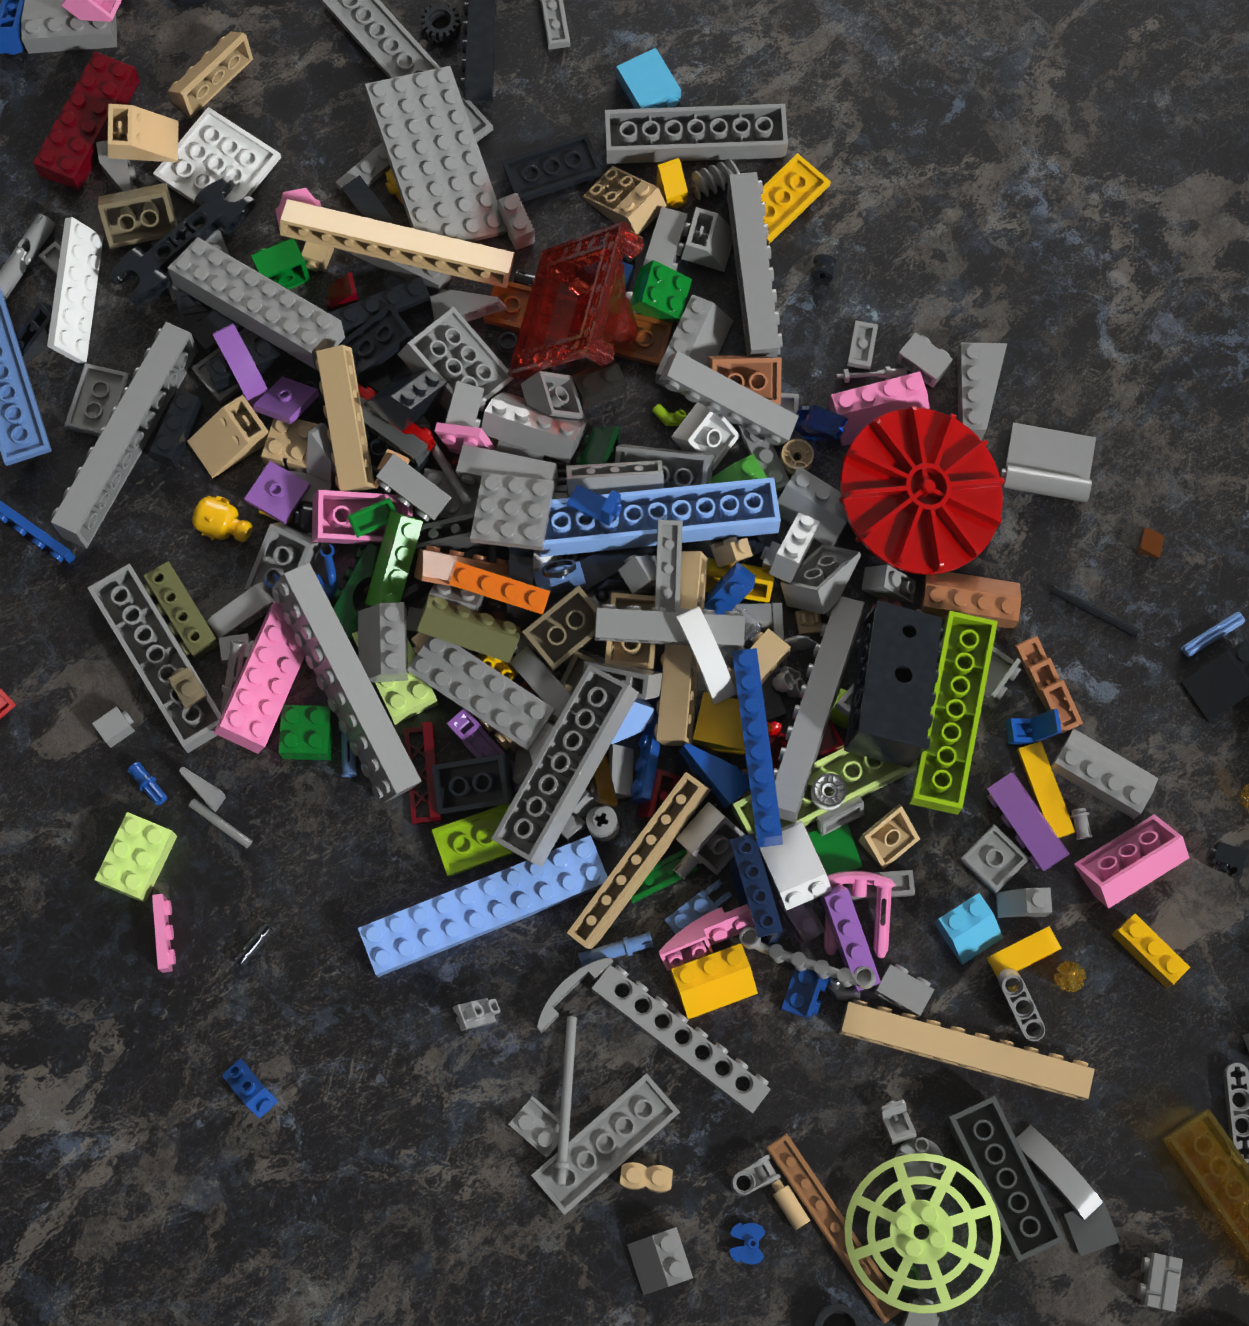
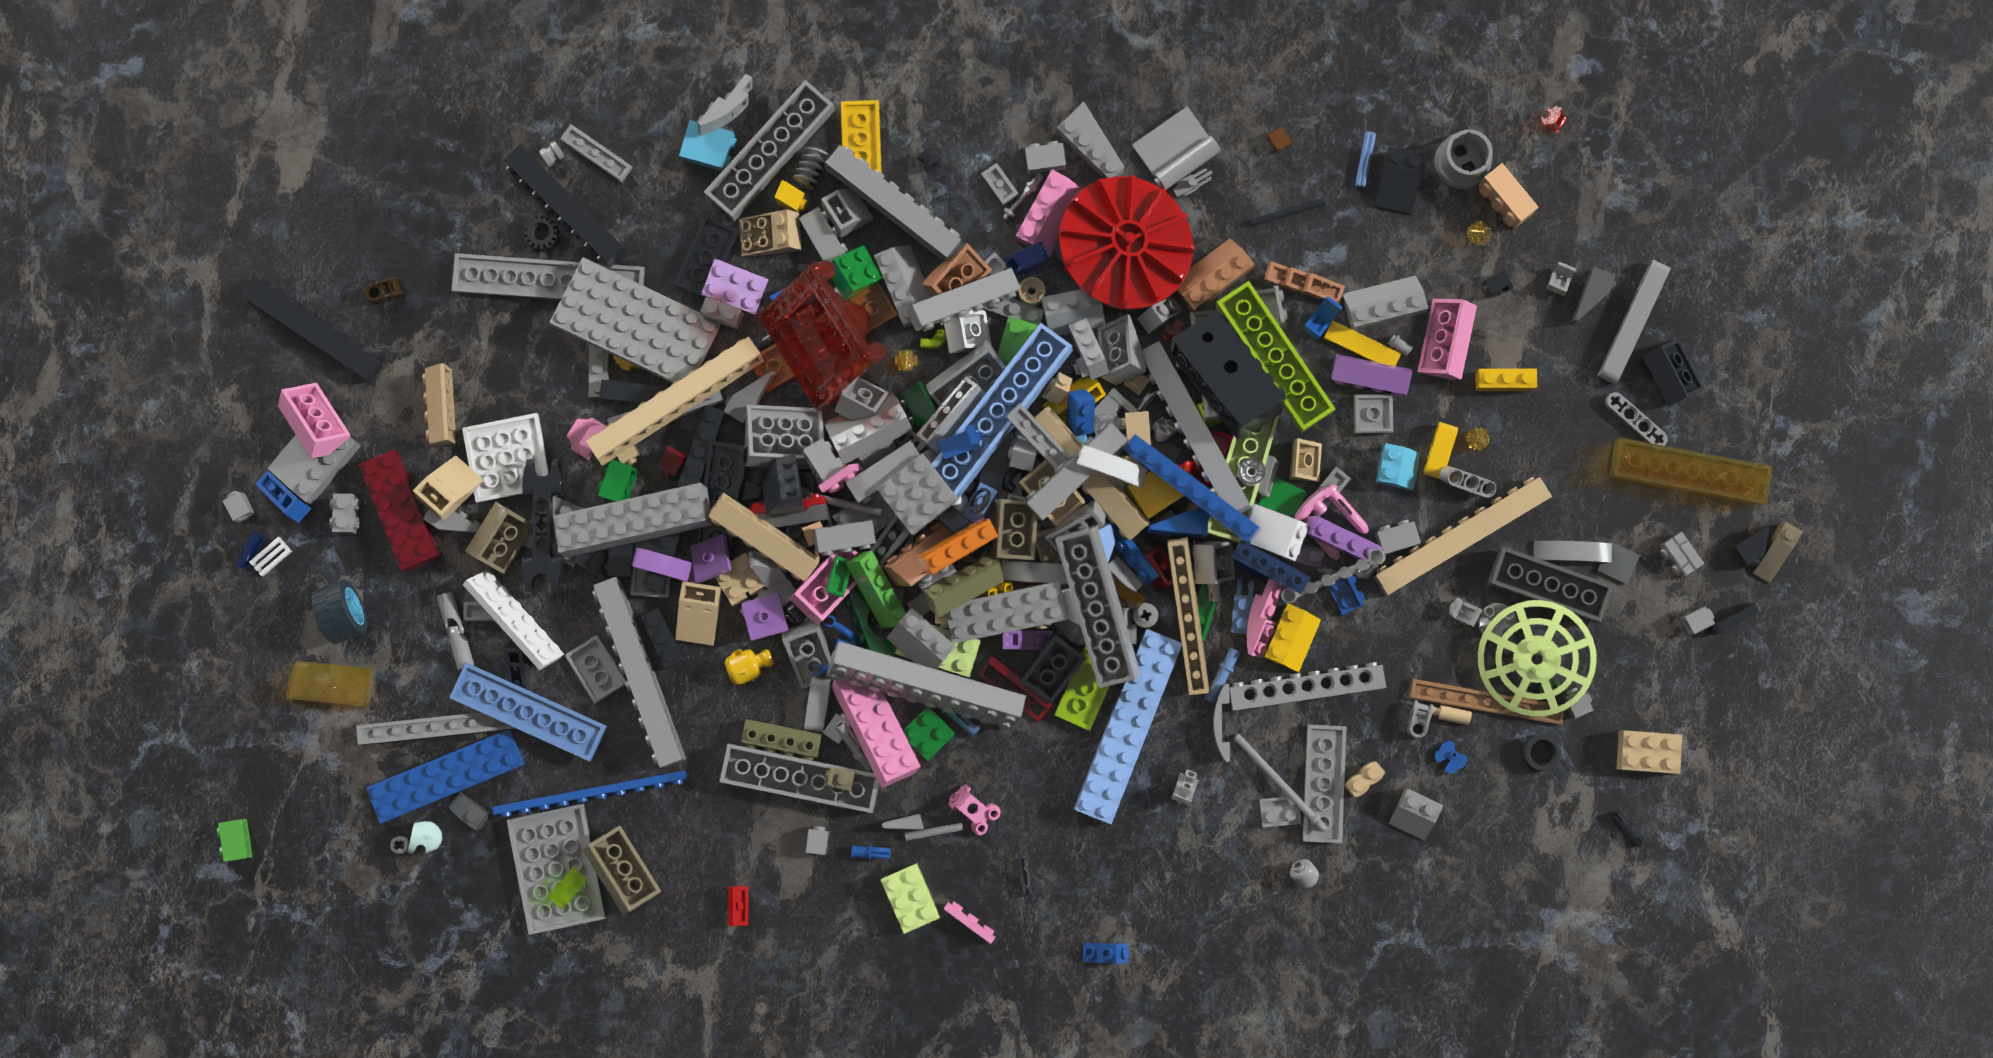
camera: 40 degrees left, 10 degrees up
light grey slope [996,888,1052,918] -> none
none -> light grey brick [329,494,360,534]
none -> light grey slope [697,74,752,135]
none -> lavender plate [701,259,768,315]
none -> clear yellow gear [895,350,918,371]
none -> bright pink piece [948,784,1001,835]
none -> light grey piece [1173,169,1212,197]
none -> light grey head [1290,859,1319,888]

